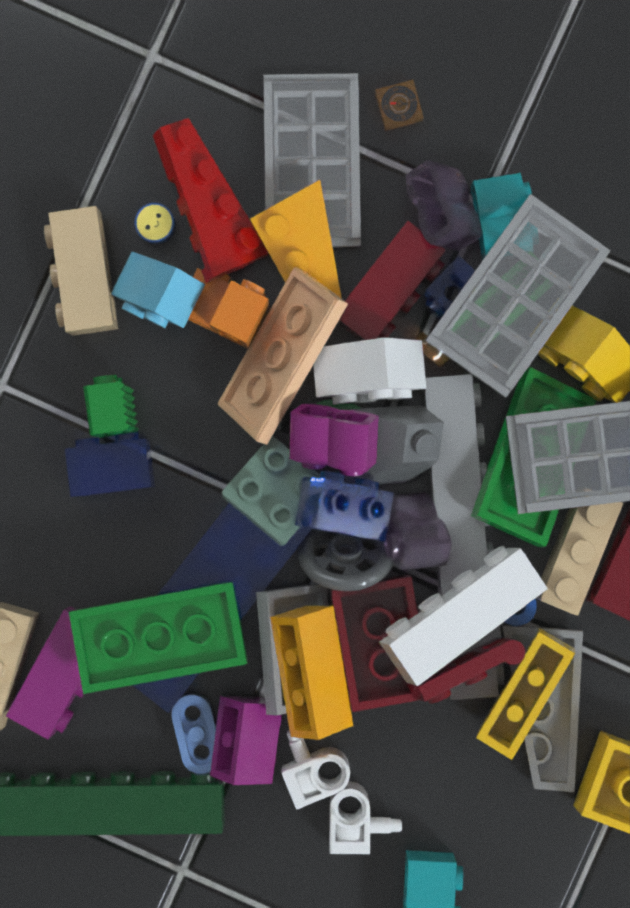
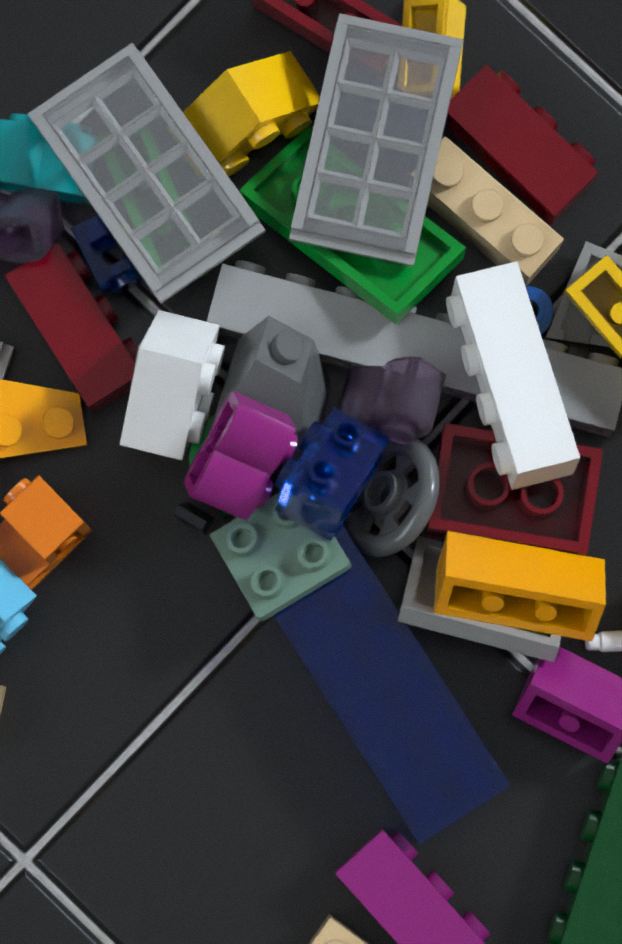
camera: 70 degrees left, 5 degrees down
clear blue piece [65,433,155,497] -> none
green plate [69,581,248,694] -> none
green brick [83,375,139,438] -> none
medium blue plate [172,693,216,774] -> none
light nougat tile [218,267,348,445] -> none
dark red plate [407,637,525,704] -> none
clear orange tile [414,331,450,367] -> none

